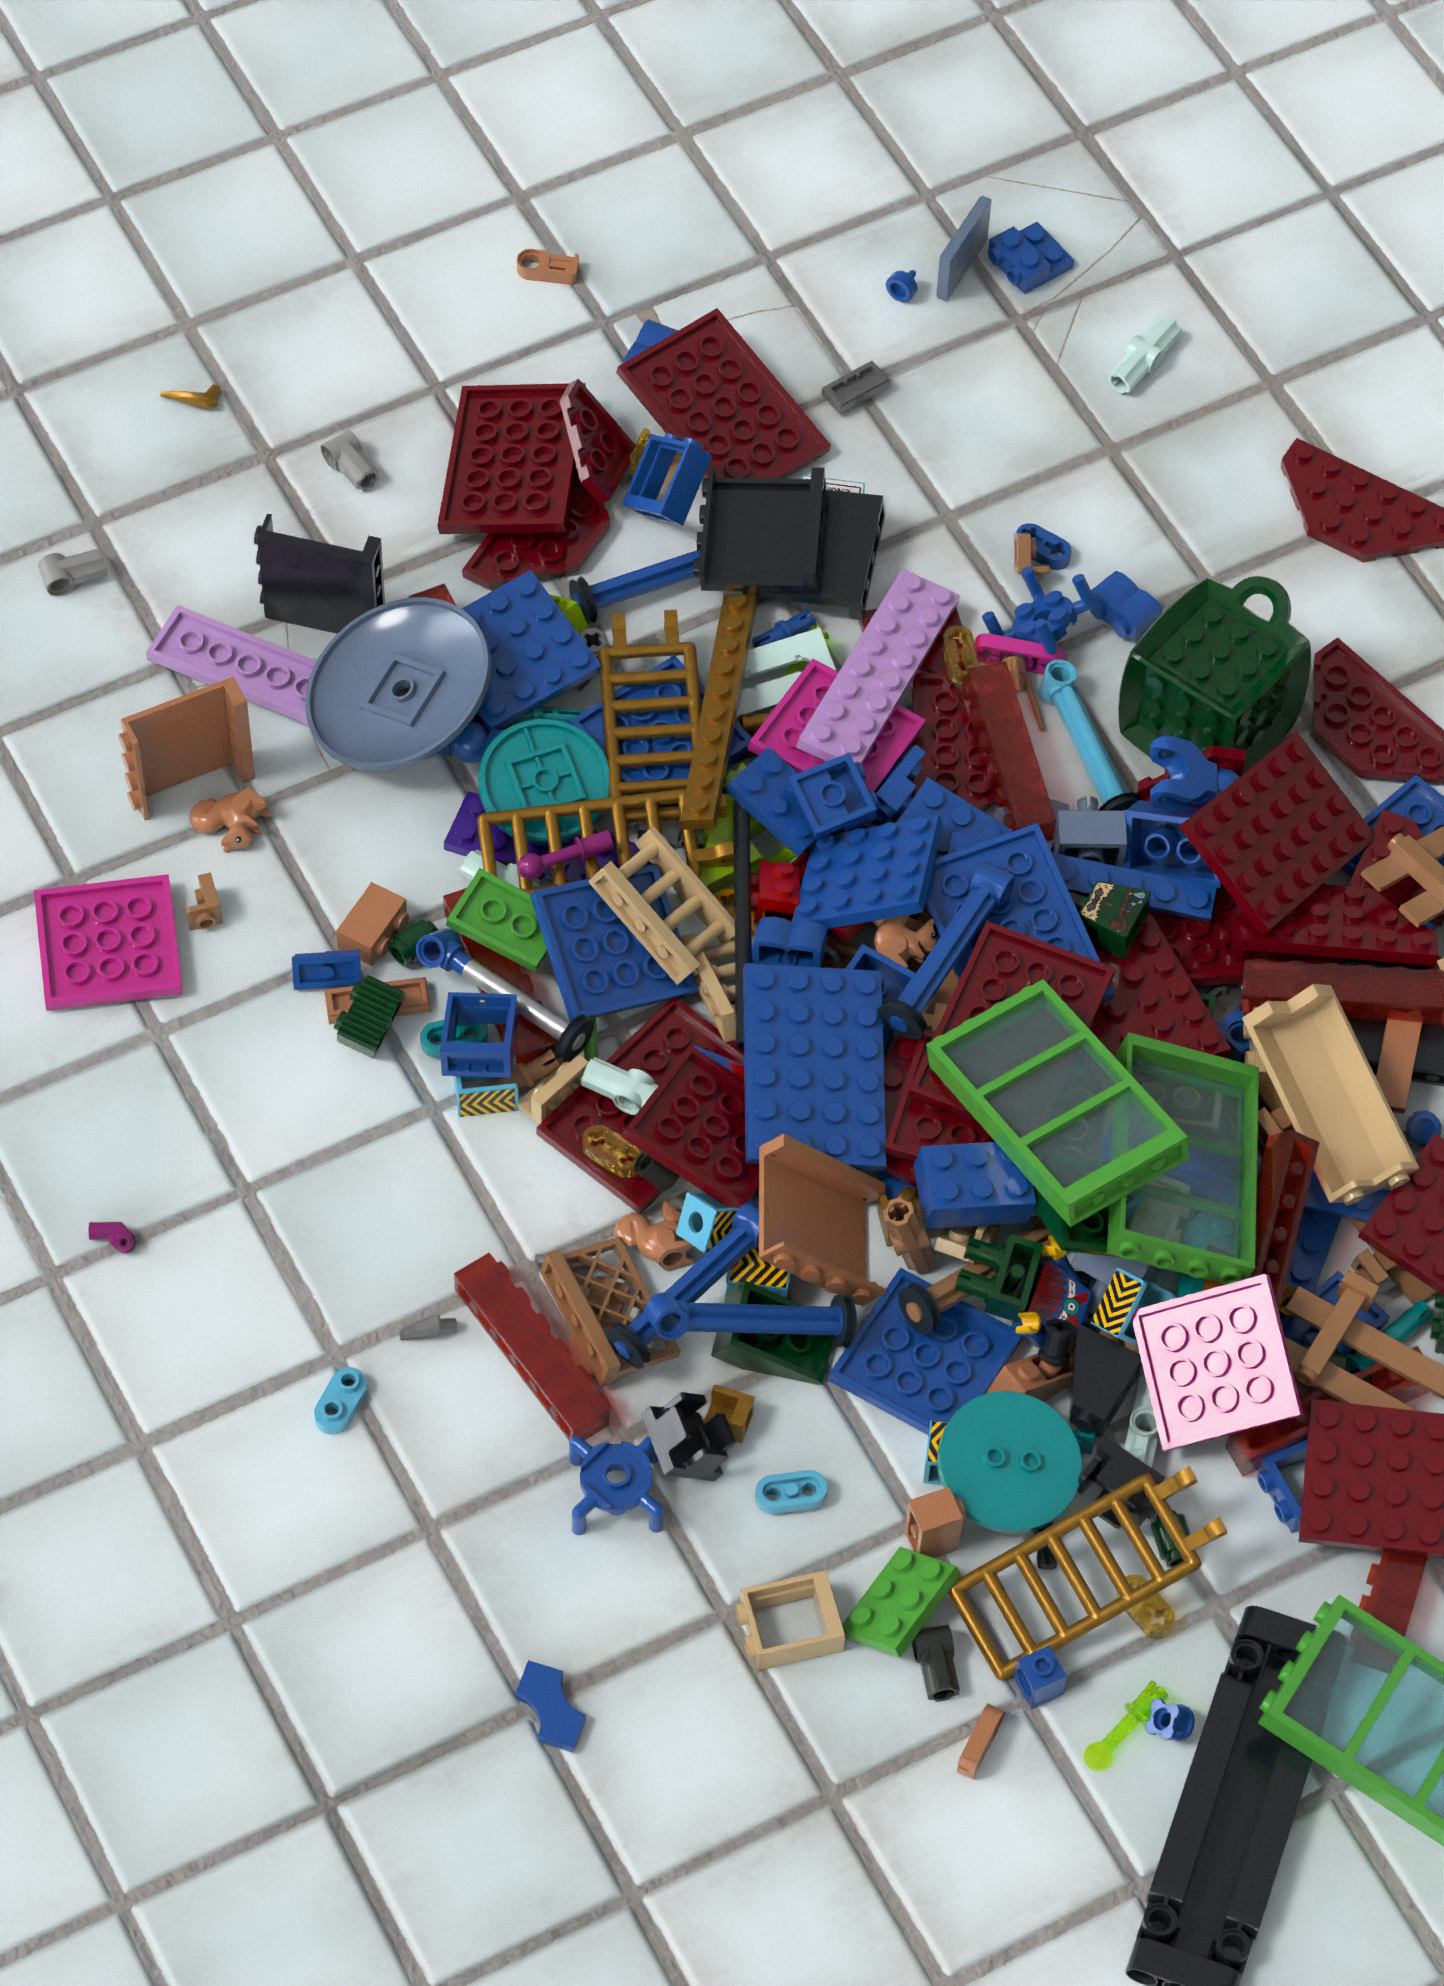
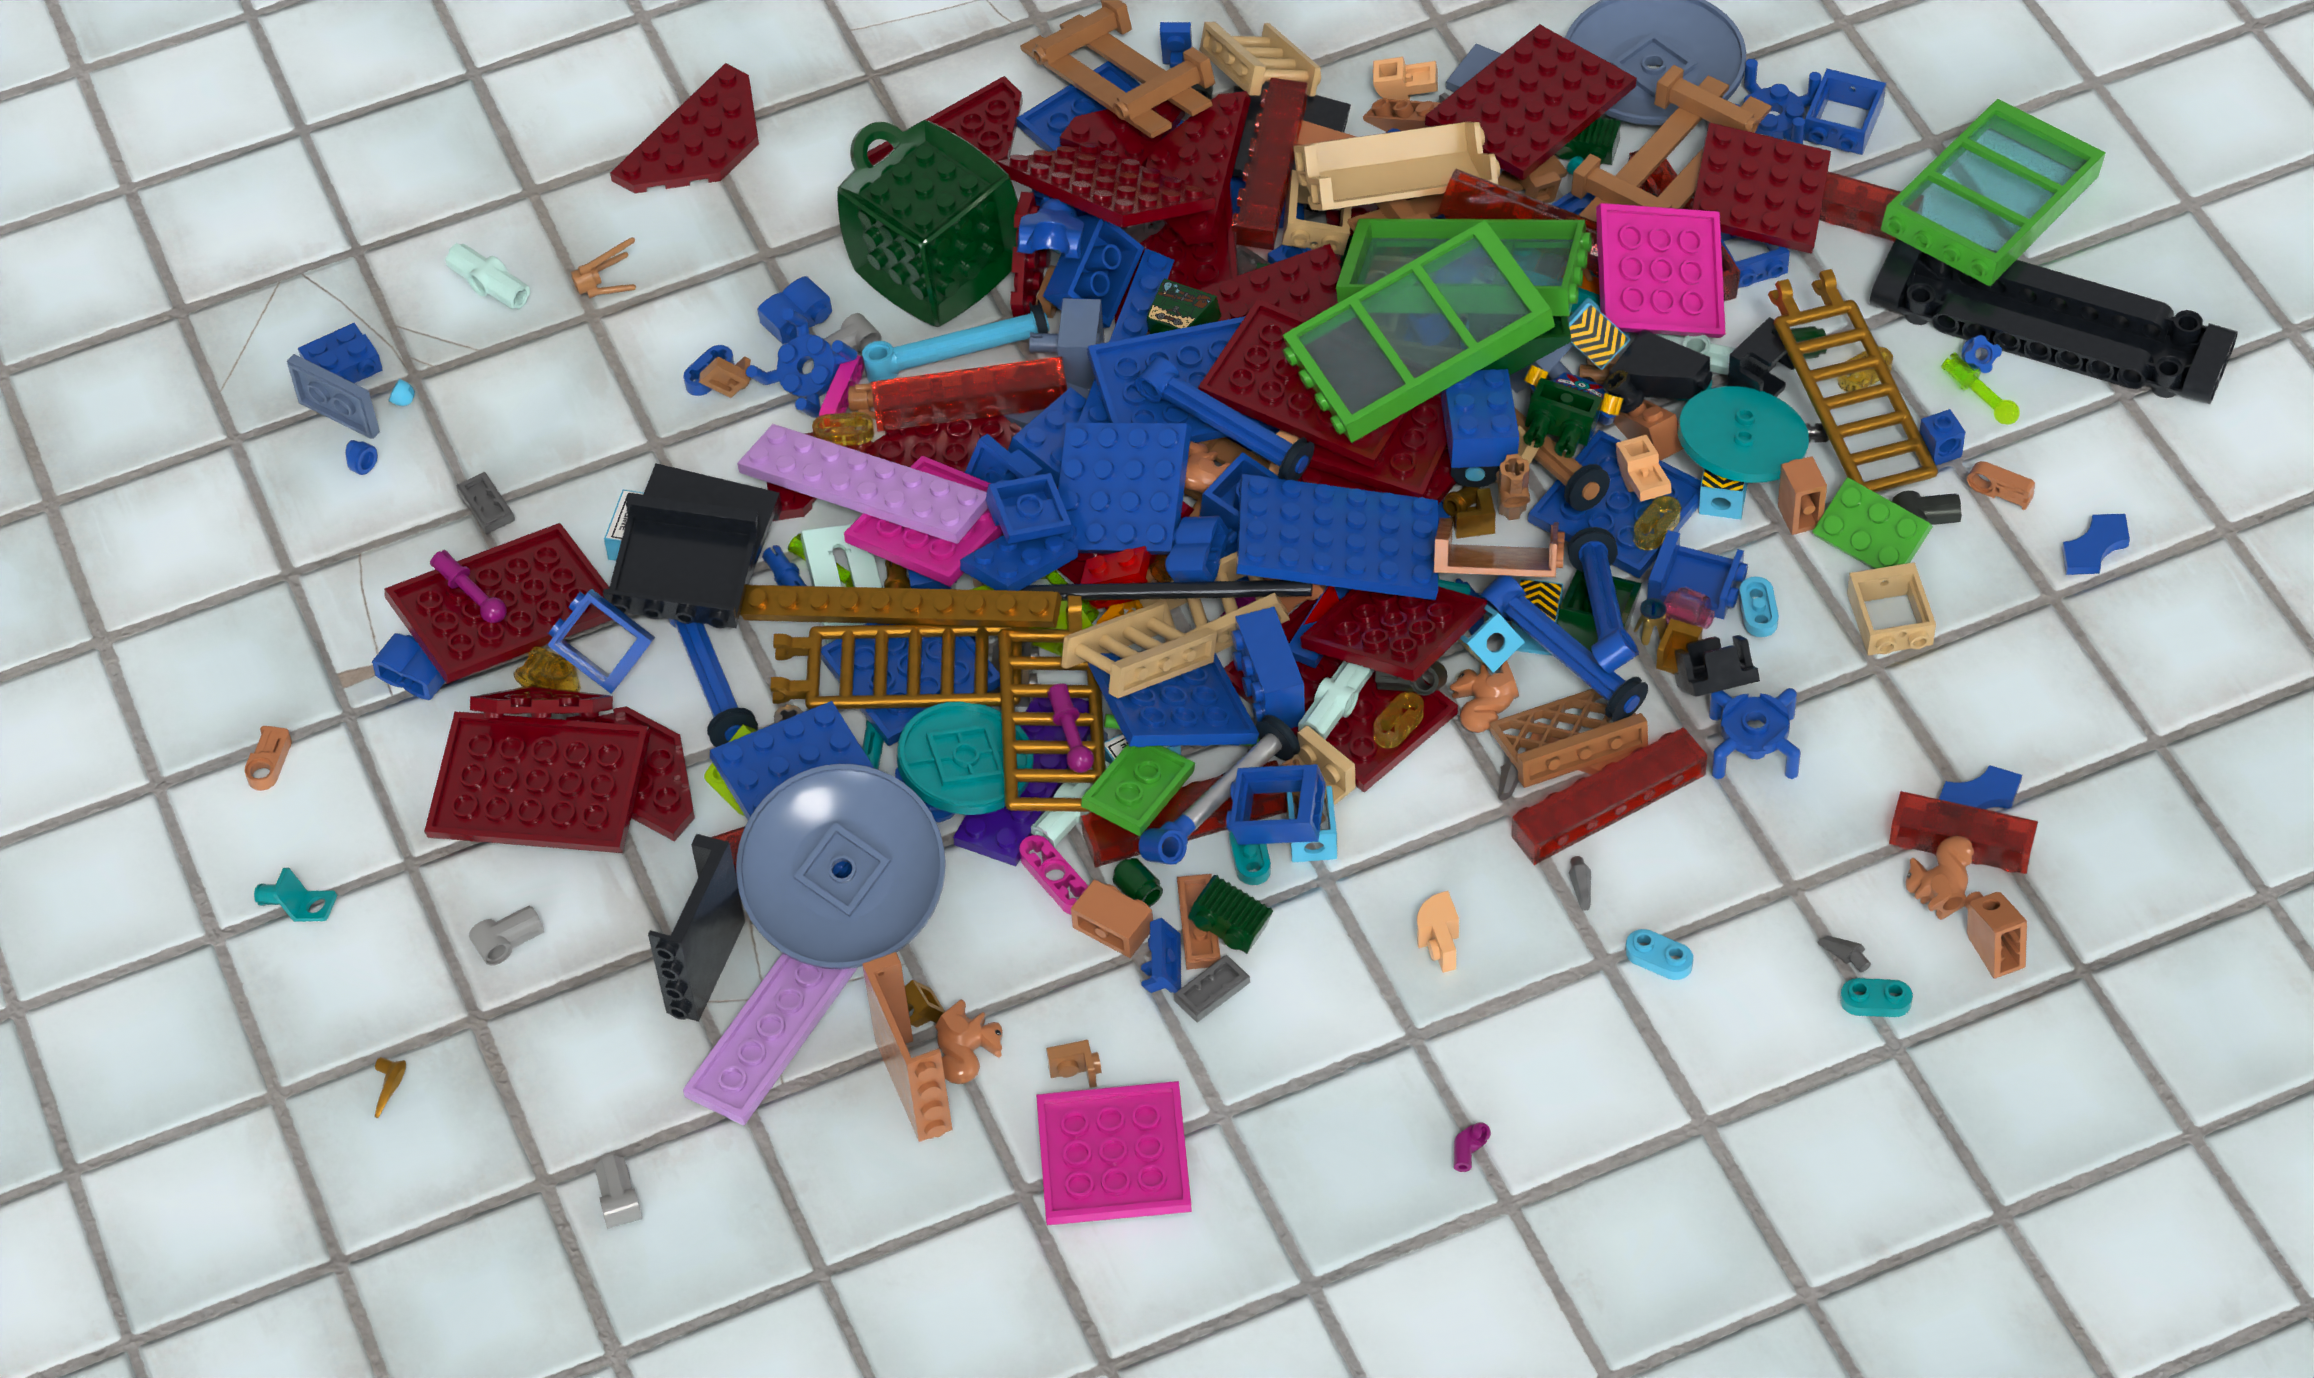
camera: 80 degrees left, 5 degrees down
none -> teal bracket [254,868,337,922]
none -> medium azure hinge [388,378,415,406]
none -> magenta pin [430,550,507,623]
none -> medium nougat plant [570,237,636,298]
none -> light grey piece [824,313,882,354]
none -> pearl gold tile [905,979,945,1027]
none -> dark pink beam [1019,835,1088,915]
none -> flat silver plate [1173,954,1250,1022]
none -> blue brick [1231,607,1305,728]
none -> light nougat brick [1417,891,1459,973]
none -> light nougat brick [1616,435,1671,502]
none -> clear yellow beam [1633,496,1681,550]
none -> piece [1633,598,1668,645]
none -> blue panel [1647,530,1748,619]
none -> clear pink head [1664,587,1715,629]
none -> flat silver bar [1817,936,1871,972]
none -> teal plate [1840,978,1913,1017]
none -> clear red brick [1889,791,2038,874]
none -> nougat animal [1906,836,1974,920]
none -> nougat torso [1964,892,2027,979]
none -> blue tile [2062,514,2130,575]

